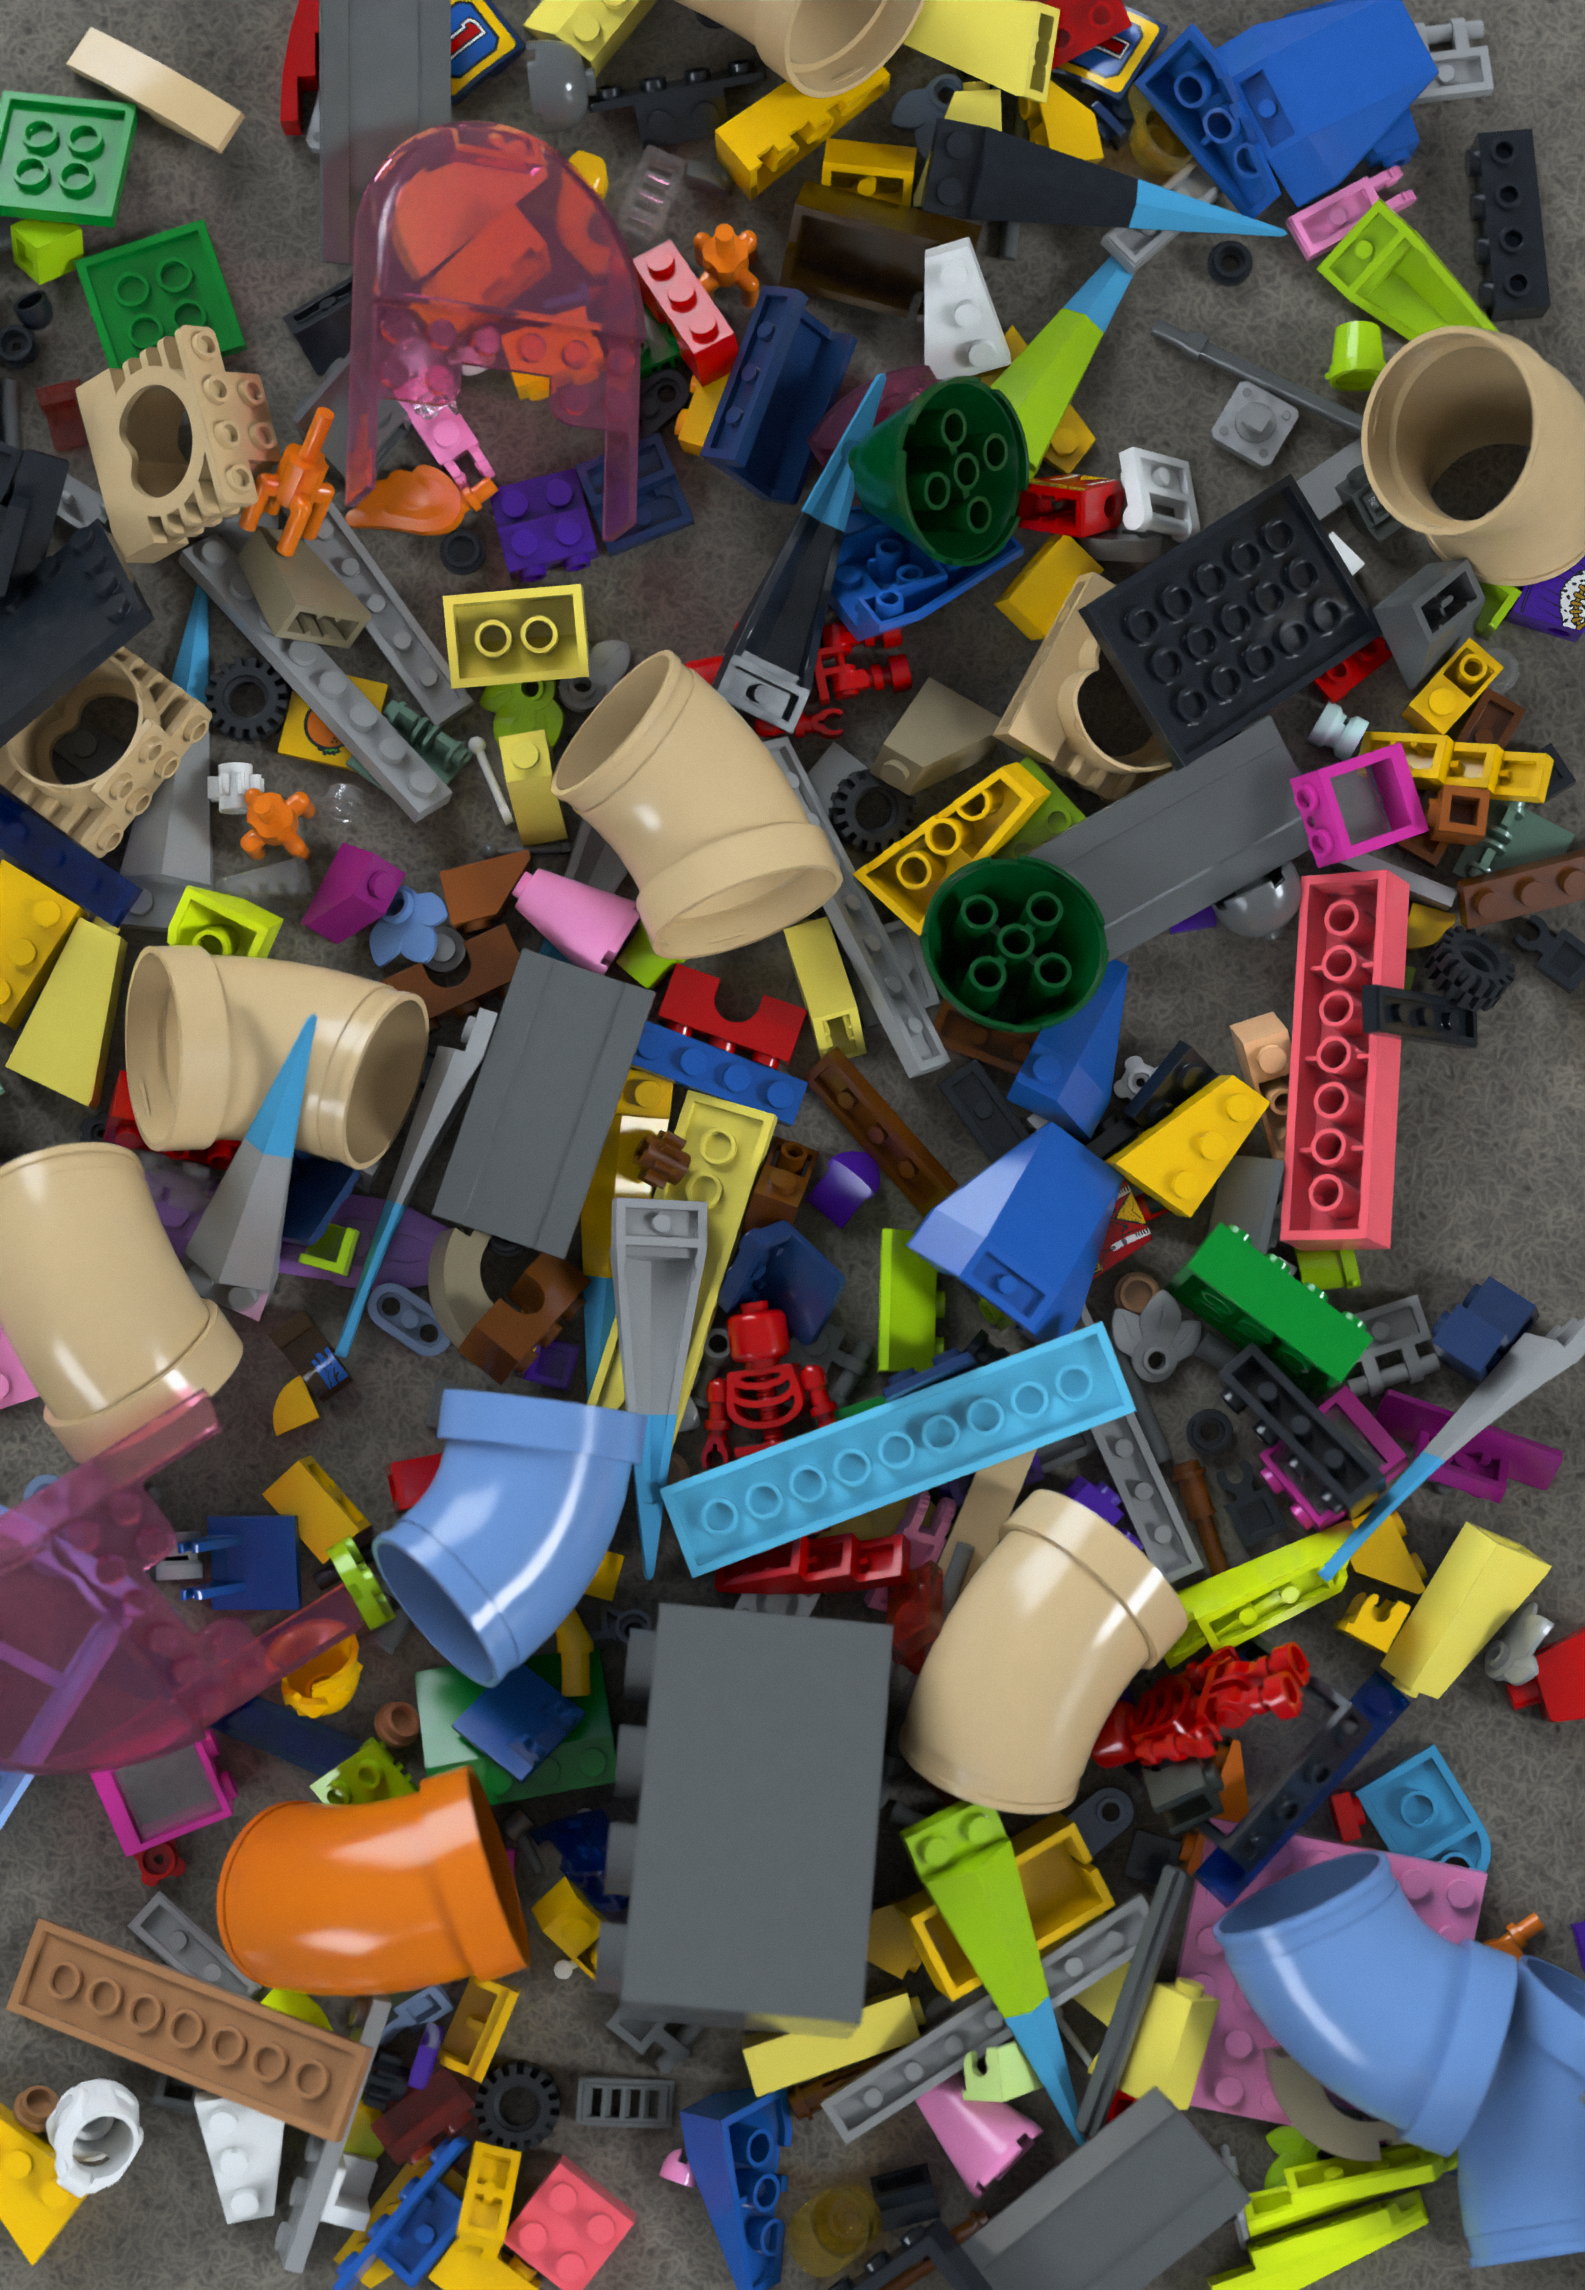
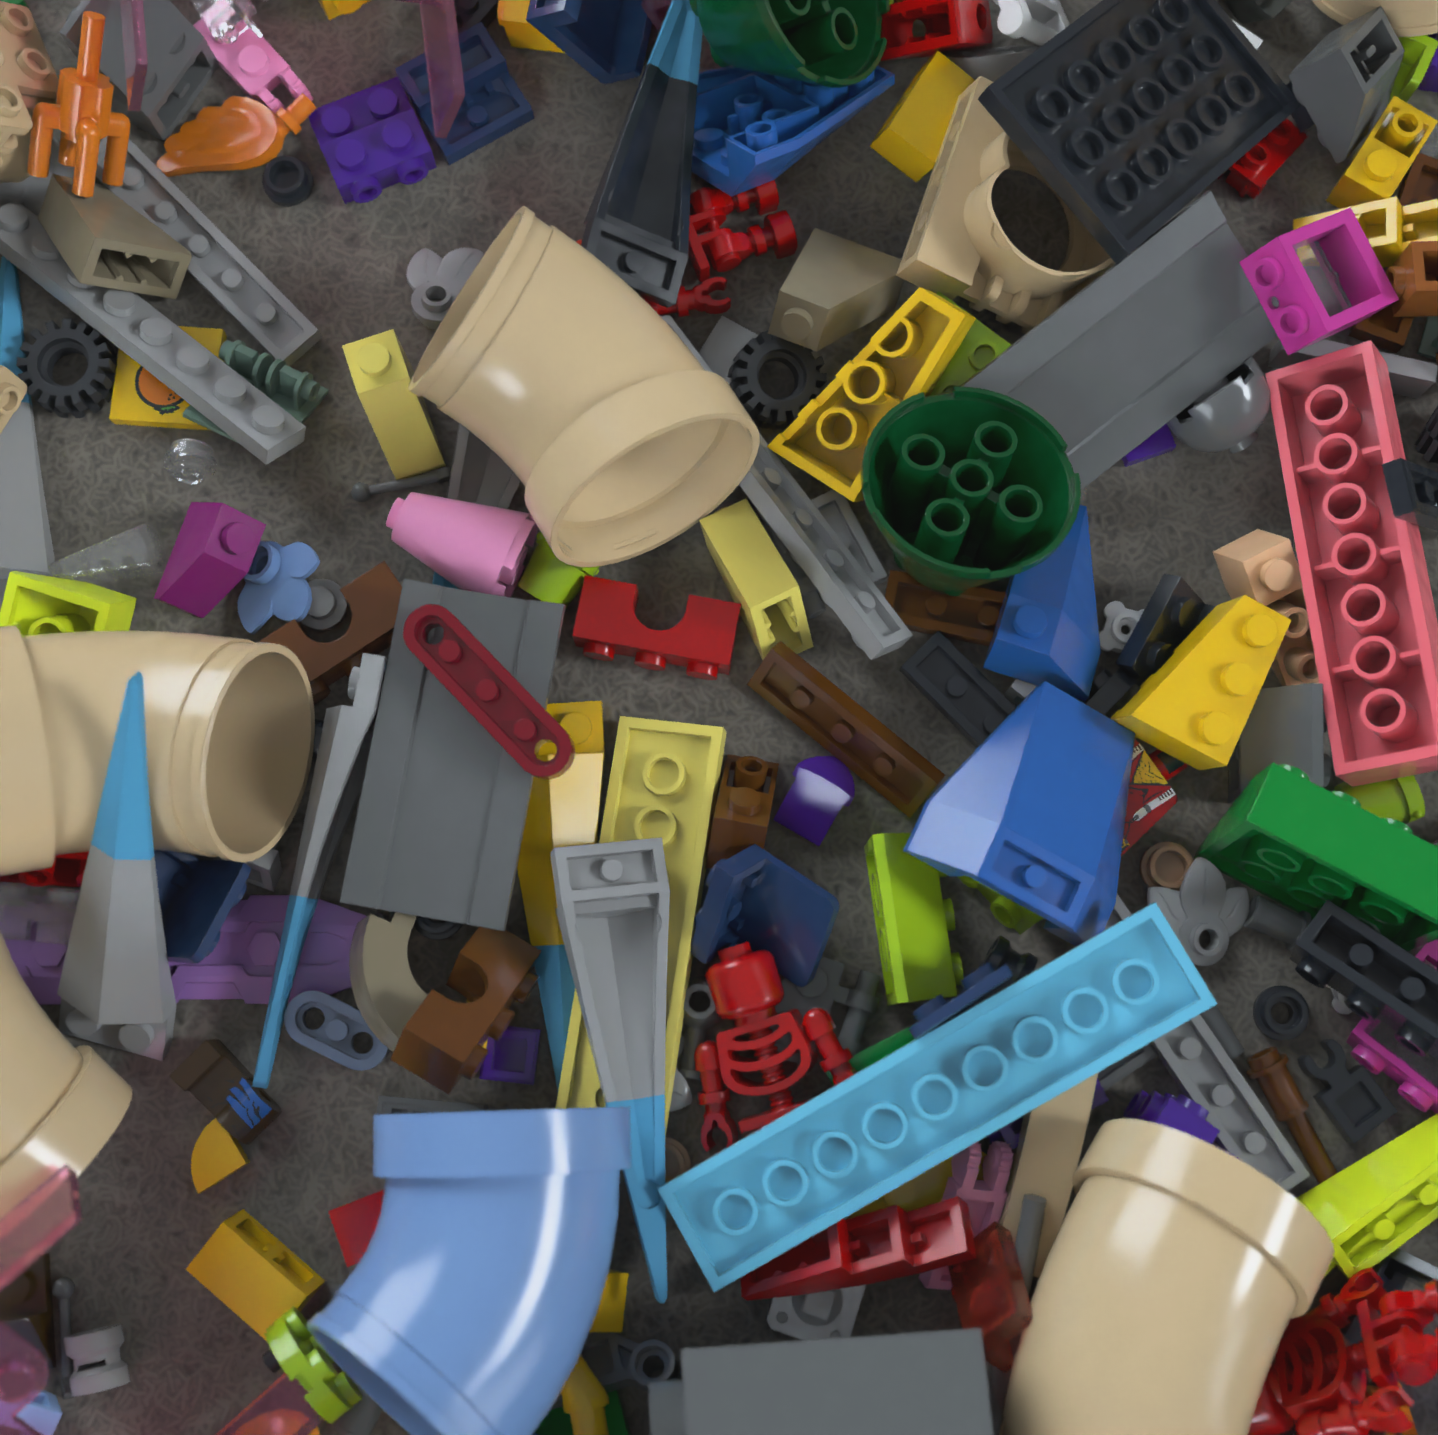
camera: 10 degrees left, 5 degrees down
blue plate [177,1515,303,1610] -> none
white gear [207,762,264,815] -> none
orange plant [240,788,316,864] -> none
lime panel [298,1223,362,1278] -> none
dark orange slope [439,849,533,936] -> none
light yellow slope [443,584,590,689] -> none
white hinge [468,736,514,825] -> none
lime plate [480,680,564,749] -> none
blue plate [631,1021,808,1127] -> none
reddish brown gear [633,1130,691,1189] -> none
light aqua wheel [1307,701,1369,761] -> none
yellow tile [1406,903,1457,950] -> none
none -> dark red plate [403,604,575,780]

